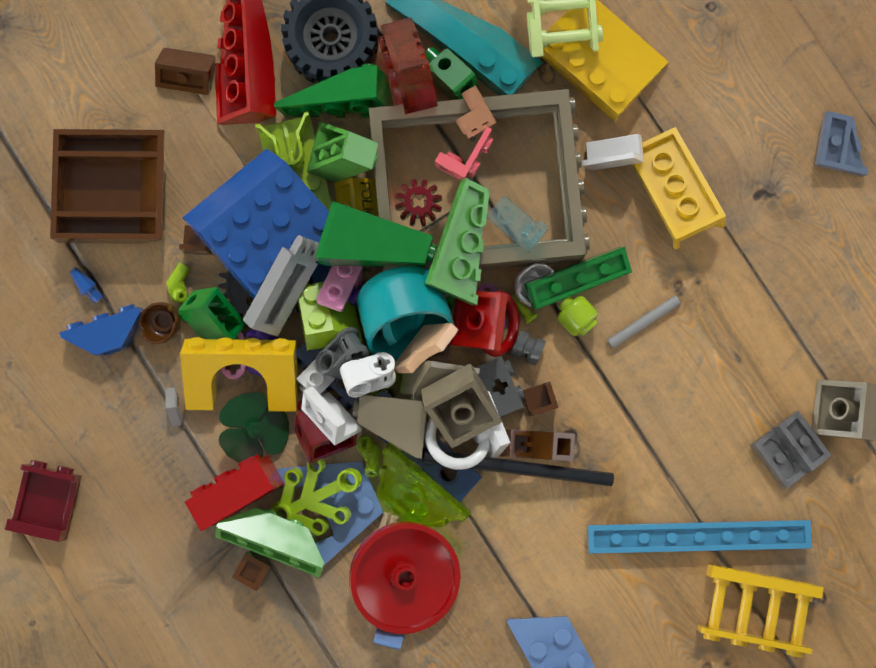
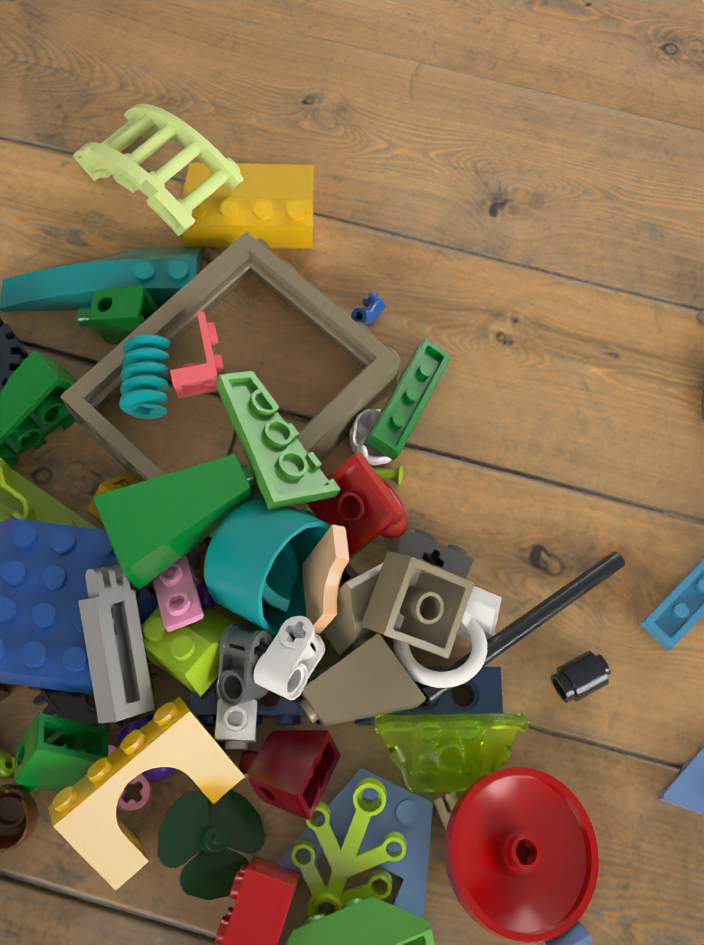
camera: 50 degrees left, 15 degrees down
light grey tile [165,387,183,427] -> none
white panel [301,386,362,445] -> none
bright green wedge [307,121,378,183] -> none
lime arm [357,435,381,477] -> none
clear red wedge [378,17,438,115] -> none
dark red gear [395,179,442,227] -> none
nougat piece [455,86,497,142] -> none
clear light blue bracket [487,196,549,254] -> none
reddish brown brick [500,429,575,461] -> none
dark grey wheel [510,330,546,366] -> none
reddish brown panel [522,381,559,417] -> none
lime head [557,296,598,337] -> none
white panel [582,134,644,171] -> none
light grey bar [607,295,681,349] -> none
yellow plate [632,127,726,250] -> none
sand blue wing [815,111,868,177] -> none
none -> teal piece [119,334,171,419]
none -> blue arm [351,292,385,326]
none -> black brick [551,651,611,703]

